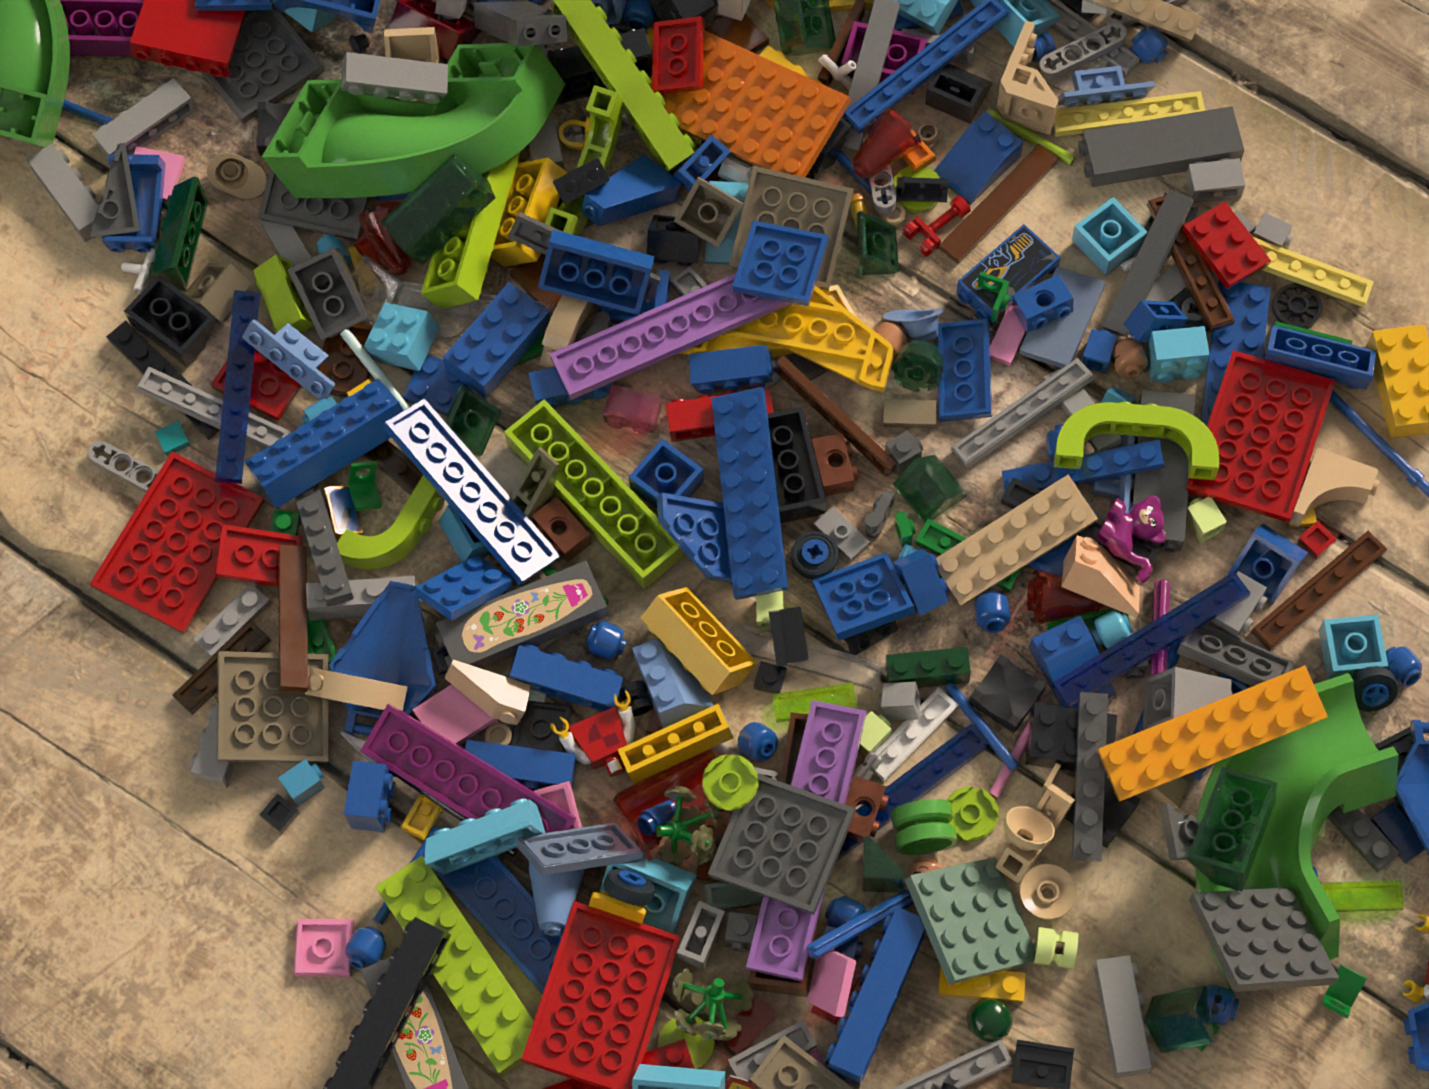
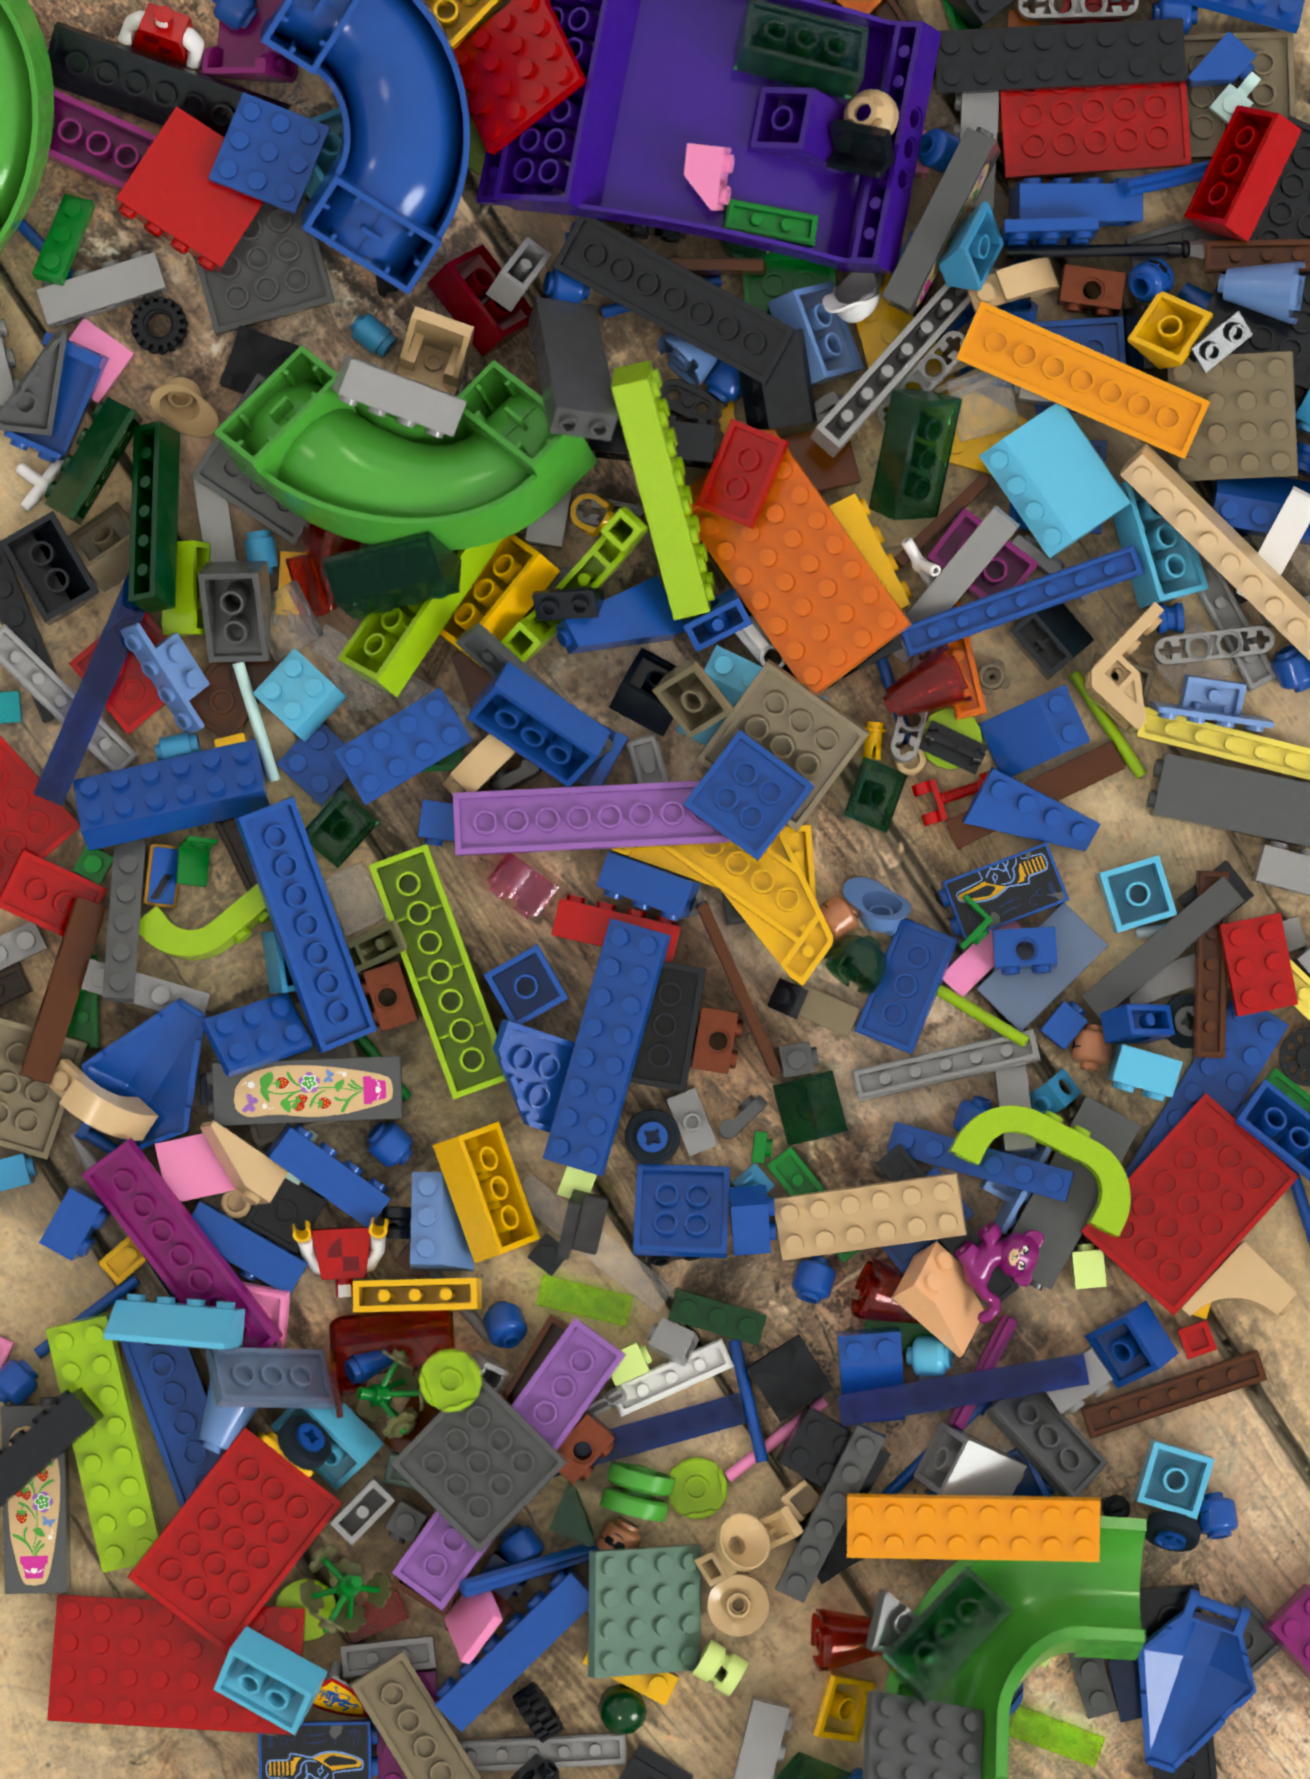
camera: 15 degrees right, 20 degrees up
none -> green plate [32,194,95,286]
none -> dark green brick [128,421,180,613]
none -> black tyre [130,296,188,355]
none -> black tyre [512,1682,564,1743]
none -> black plate [767,978,809,1019]
none -> clear red cone [811,1608,887,1672]
none -> yellow slope [812,1668,876,1743]
none -> lime bar [936,984,1030,1048]
none -> blue wing [962,766,1101,851]

